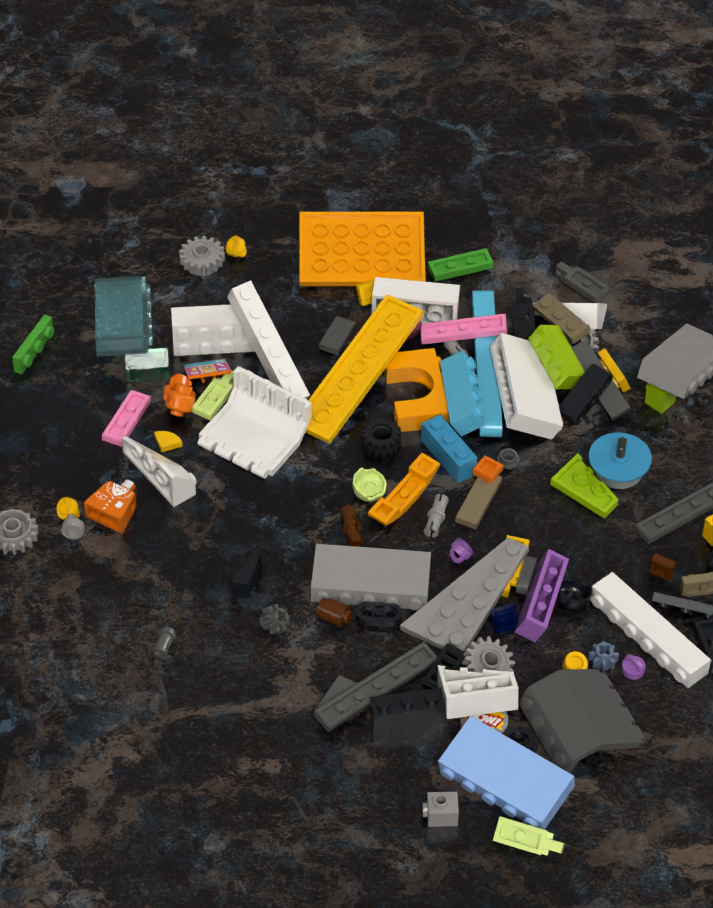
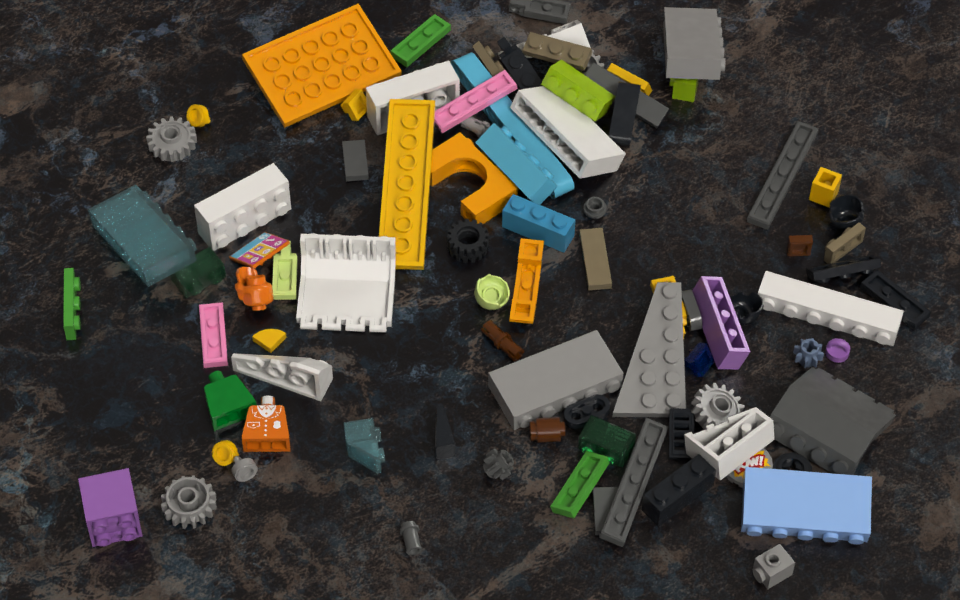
camera: 30 degrees left, 5 degrees up
white brick [227,281,310,399] -> none
light grey pin [424,494,449,537] -> none
medium lavender tile [449,538,473,563] -> none
orange tile [472,455,504,484] -> none
yellowish green hinge [493,816,565,856] -> none
lime wing [550,453,618,519] -> none
yellow tile [562,651,588,670] -> none
dark azure piece [589,433,652,489] -> none
none -> green torso [204,371,256,431]
none -> clear light blue slope [344,418,385,473]
none -> dark tan hinge [473,41,514,80]
none -> bright green plate [550,451,610,519]
none -> clear green brick [578,415,636,467]

